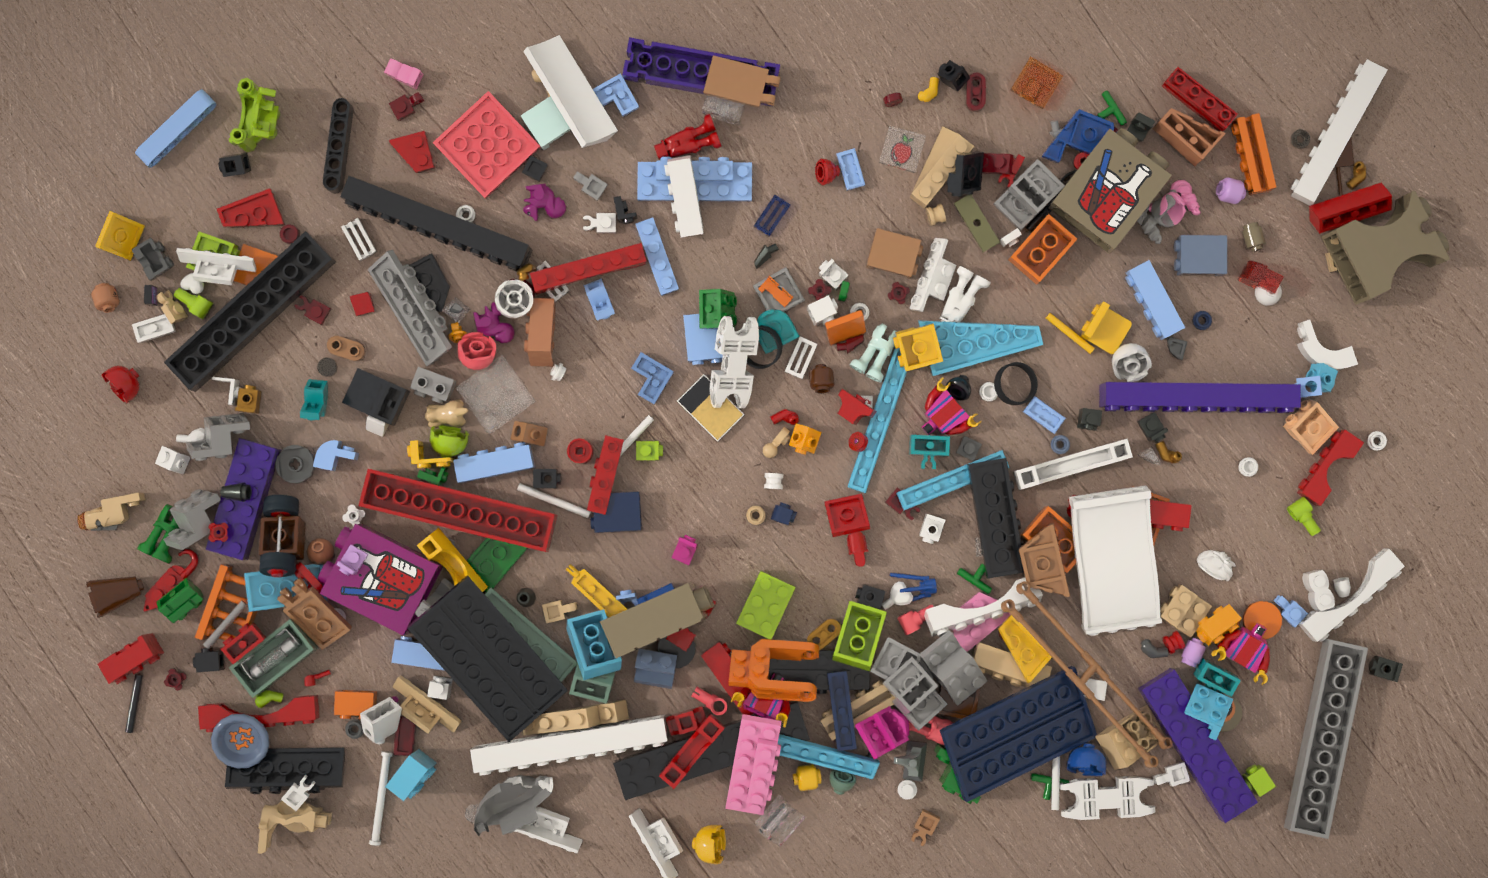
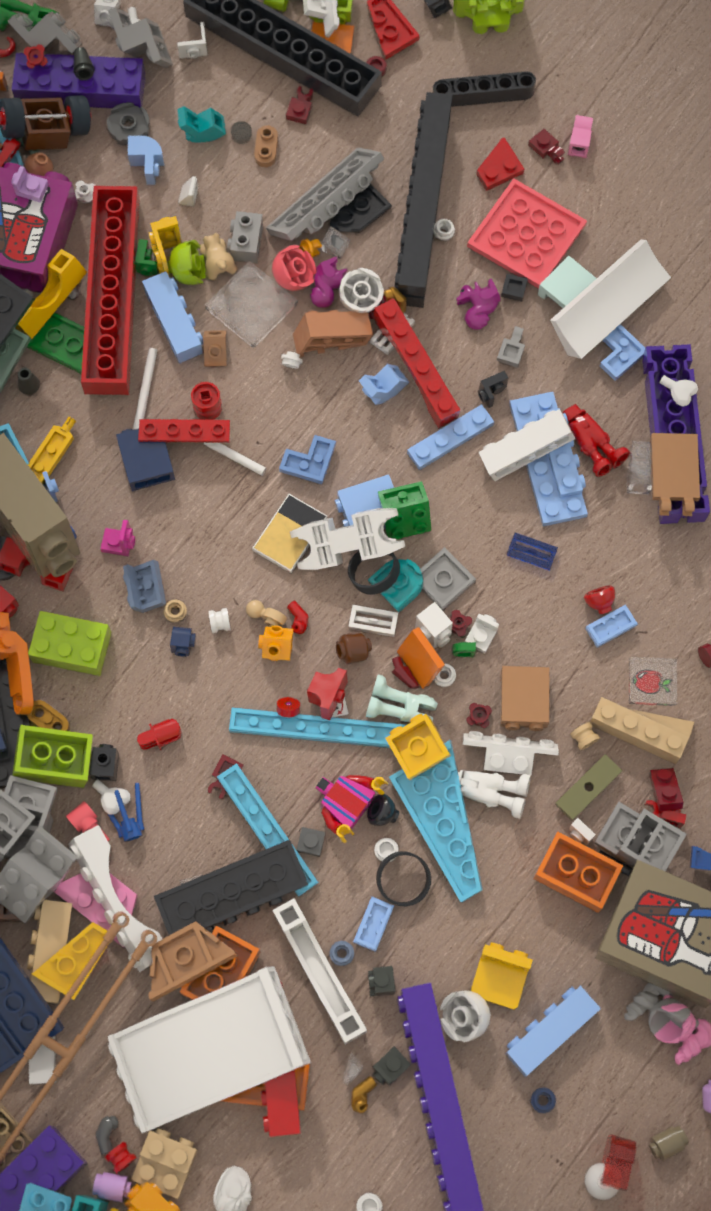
camera: 75 degrees right, 15 degrees down
pearl gold brick [235,385,262,414] -> none
white tile [341,218,377,261] -> none
black slope [342,368,410,426] -> none
red slope [350,292,375,316] -> none
black brick [533,469,562,488] -> none
tan plate [542,600,578,624] -> none
white plate [583,213,616,233] -> none
lime bracket [636,441,663,461] -> none
pearl dark grey bar [754,243,779,269] -> none
orange piece [758,276,793,307] -> none
red tile [824,493,870,537] -> none
teal brick [909,435,950,469] -> none
white brick [919,514,945,544] -> none
black plate [947,151,984,197] -> none
green piece [957,563,992,594] -> none
yellow bar [1045,313,1095,354] -> none
dark grey tile [1167,337,1187,360] -> none
sand blue panel [1174,235,1227,276] -> none
none -> sand blue bracket [123,560,166,613]
none -> white rock [660,375,698,406]

